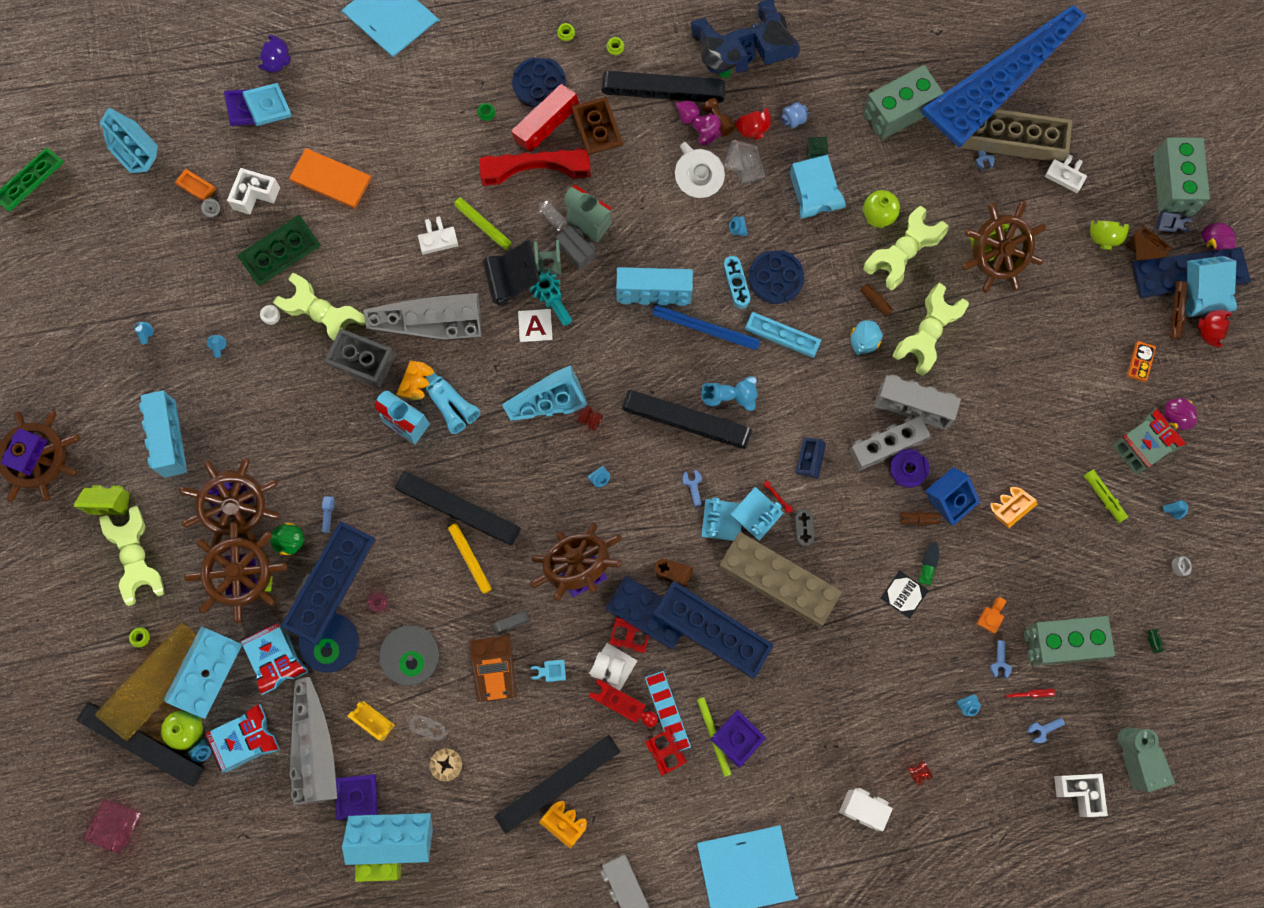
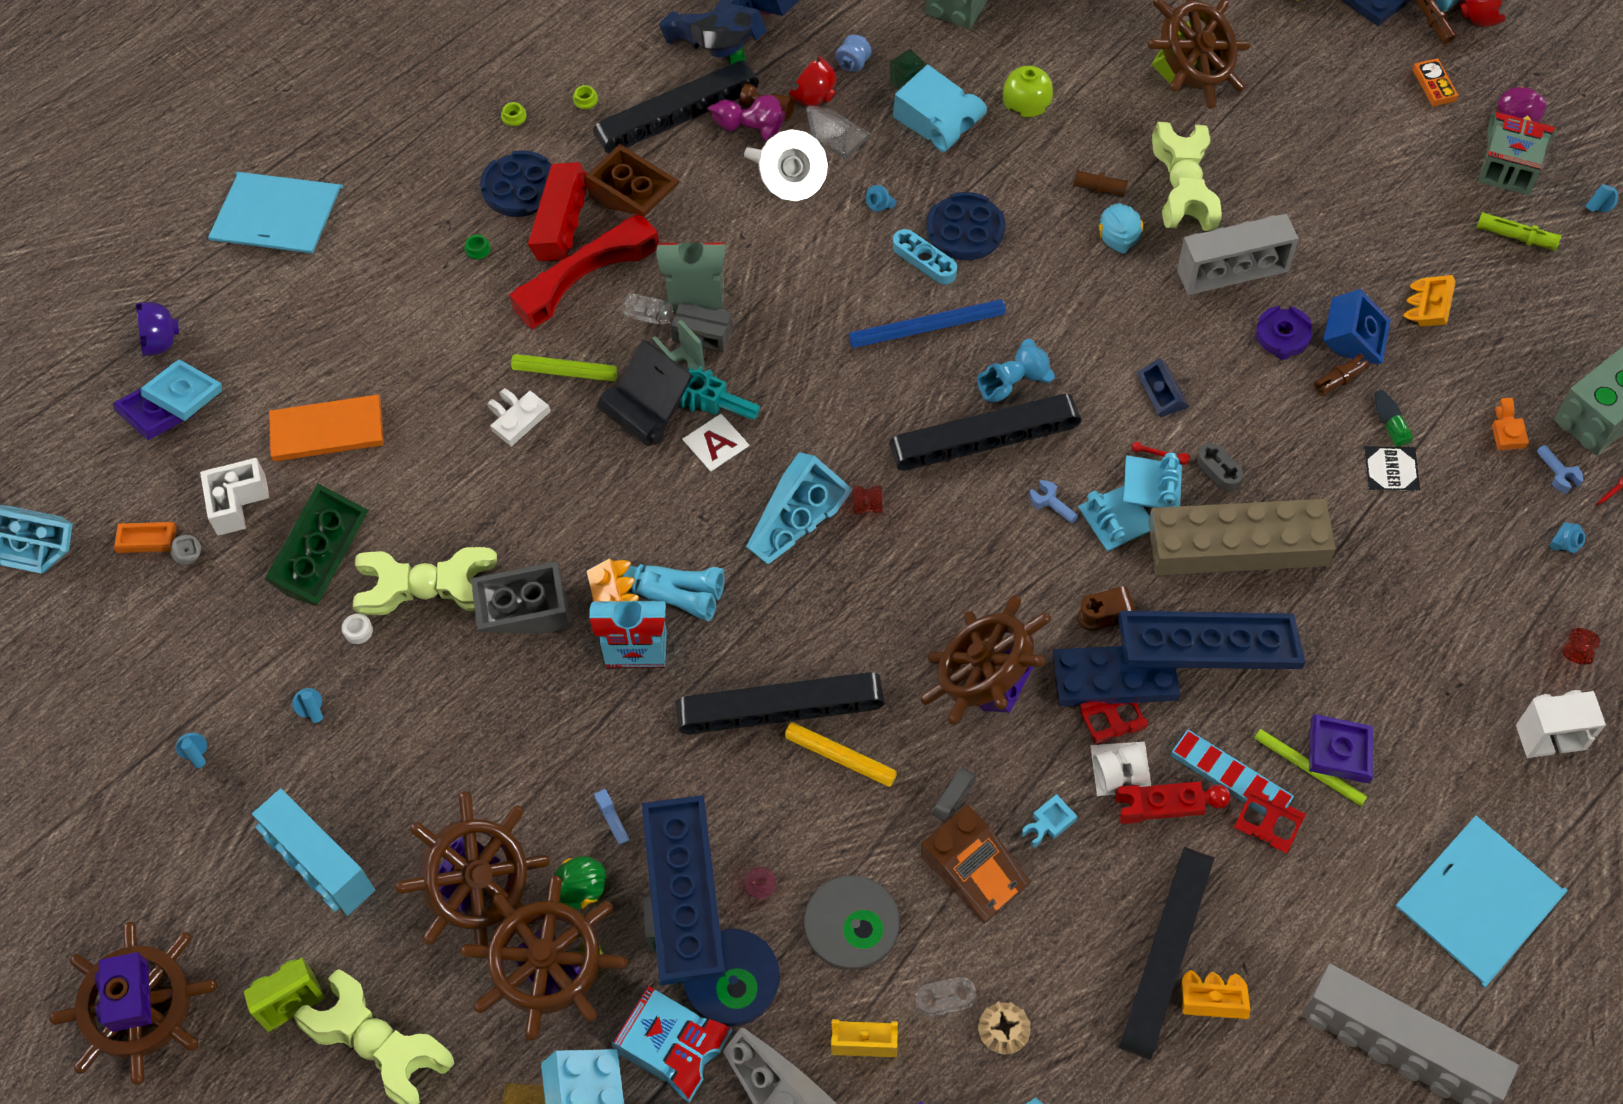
camera: 30 degrees left, 15 degrees down
light grey wedge [363,293,481,339] -> none
dark azure plate [587,466,610,487] -> none
medium azure brick [616,267,693,306] -> none
medium azure tile [745,312,821,358] -> none
light grey brick [849,416,931,471] -> none
yellowish green piece [863,206,949,290] -> none

